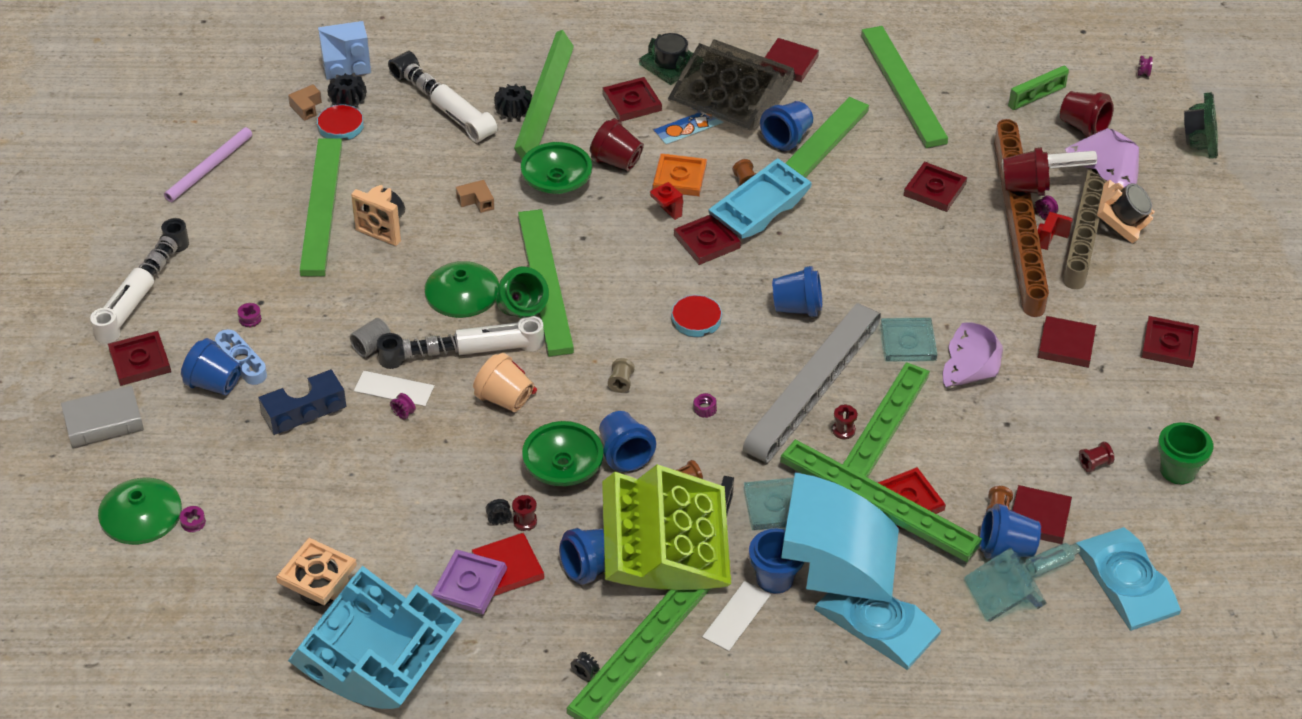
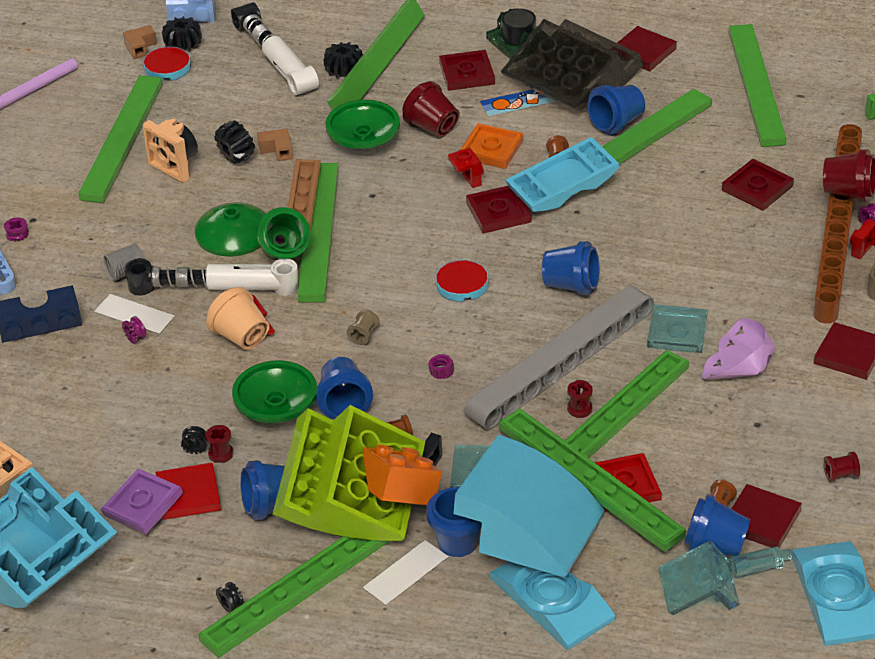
camera: 15 degrees right, 5 degrees down
none -> black gear [214,120,255,164]
none -> medium nougat tile [288,159,321,231]
none -> orange slope [363,444,442,505]

